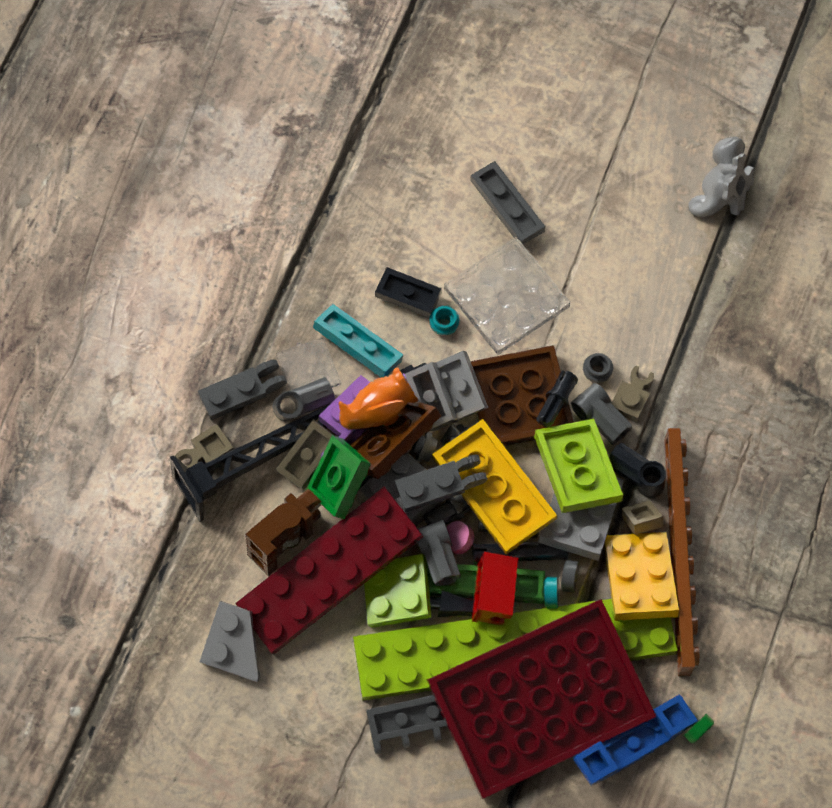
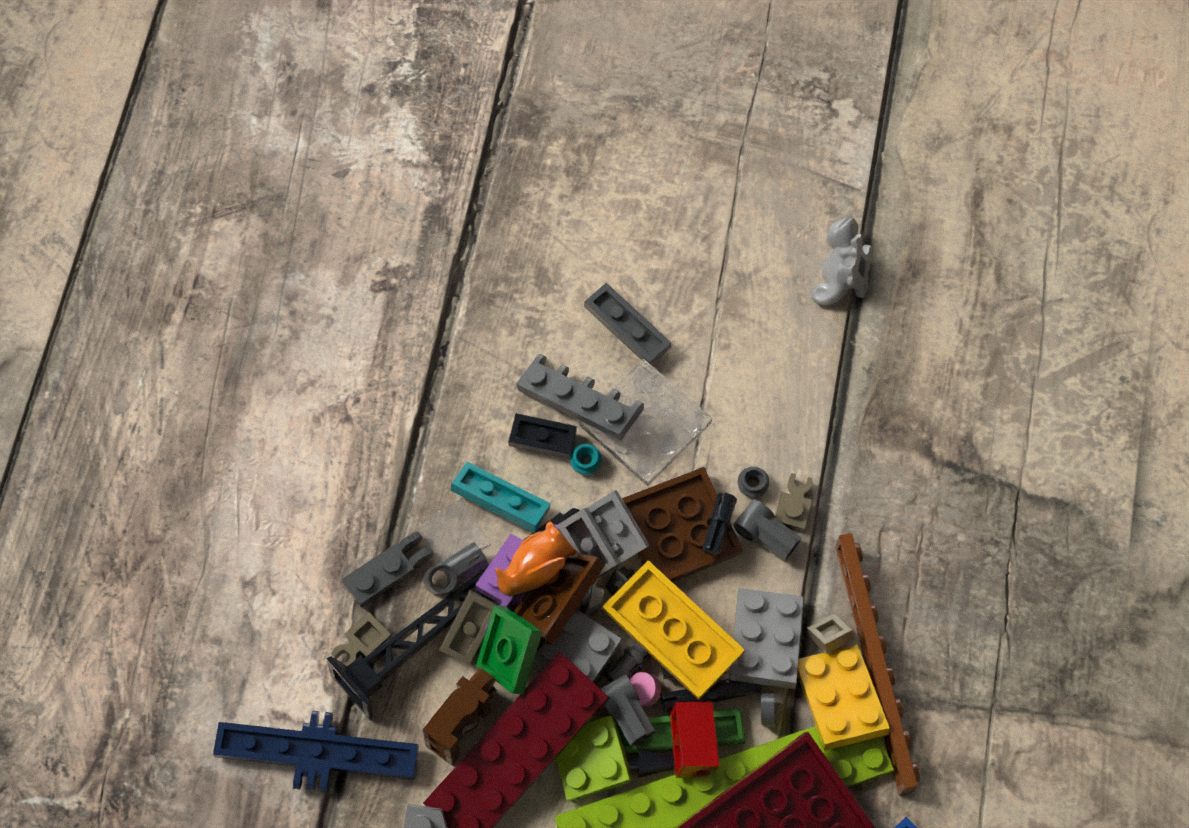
camera: 10 degrees left, 0 degrees up
dark grey hinge [395,455,488,512] -> none
lime plate [534,419,623,513] -> none
teal tile [544,577,559,609] -> none
black piece [609,442,666,498] -> none
none -> dark blue hinge [213,710,419,793]
none -> dark grey hinge [516,354,644,441]

